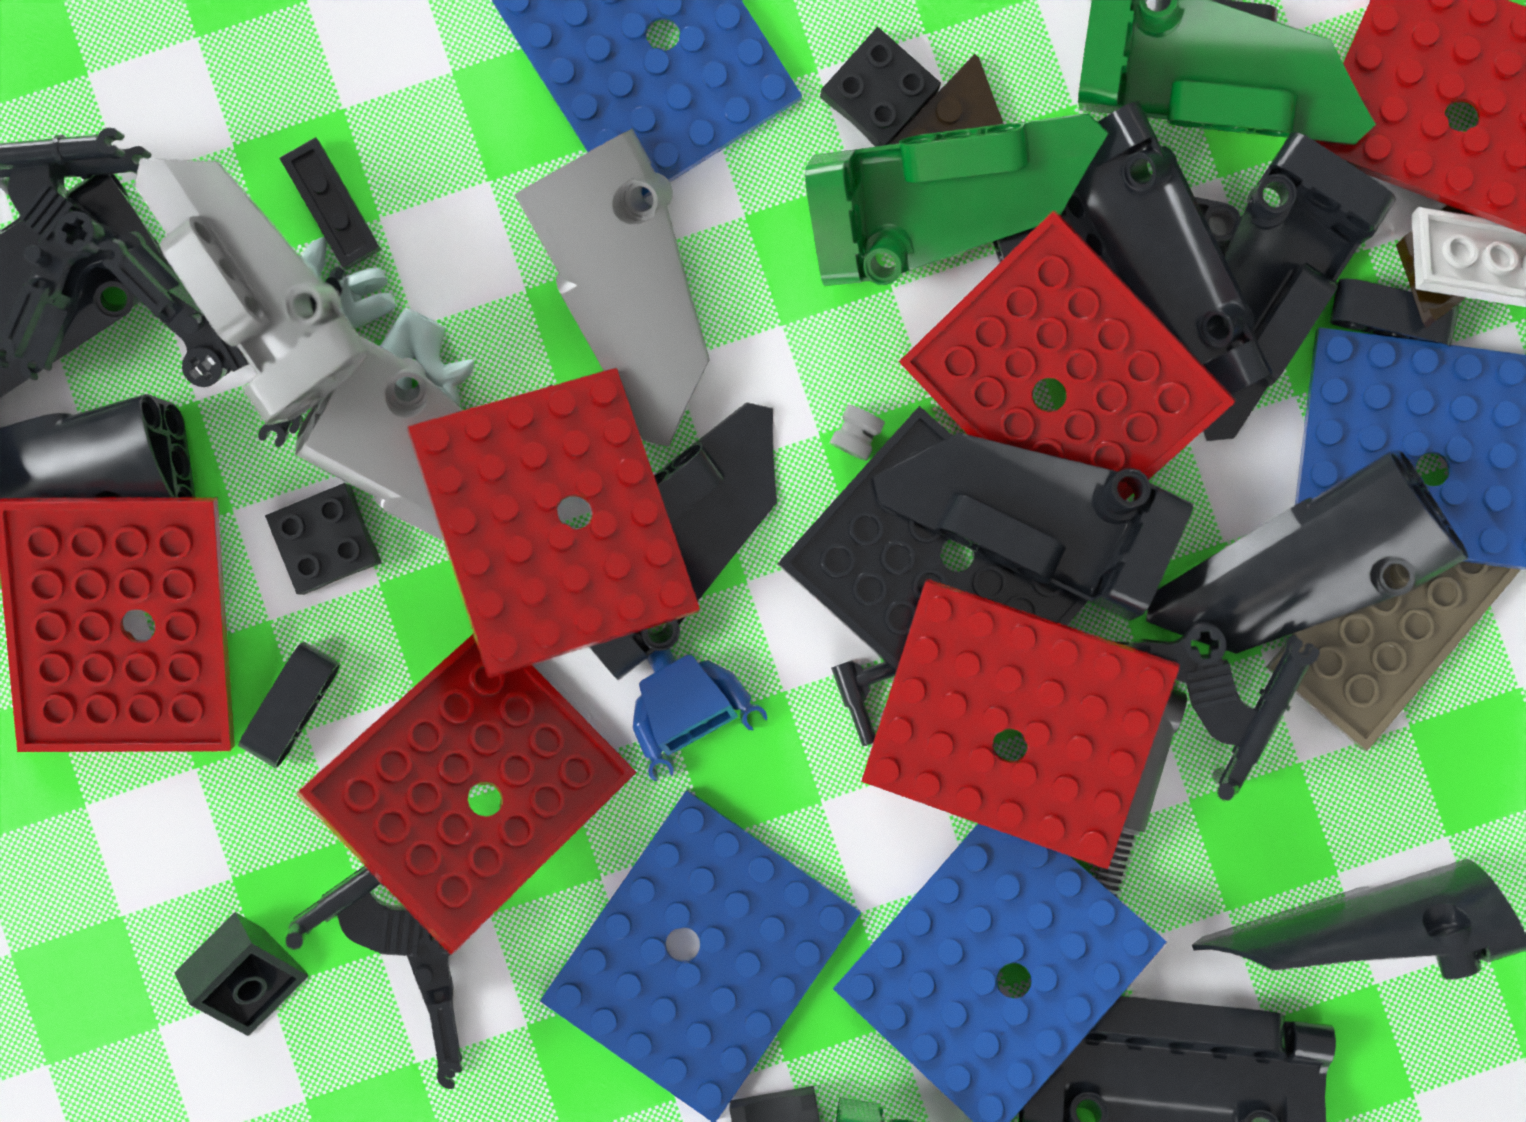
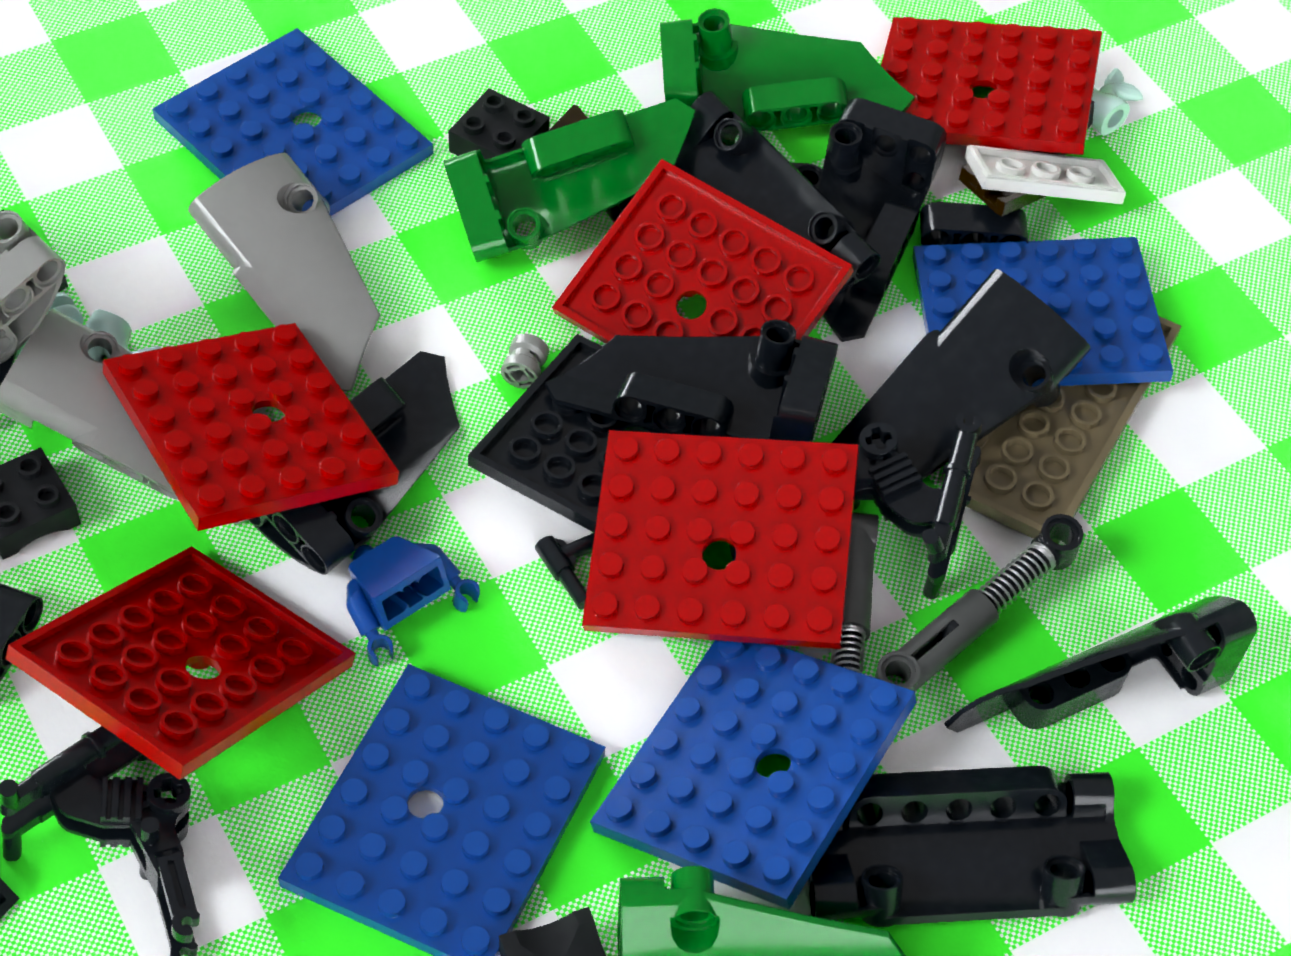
camera: 15 degrees left, 35 degrees down
none -> piece [874,514,1084,692]

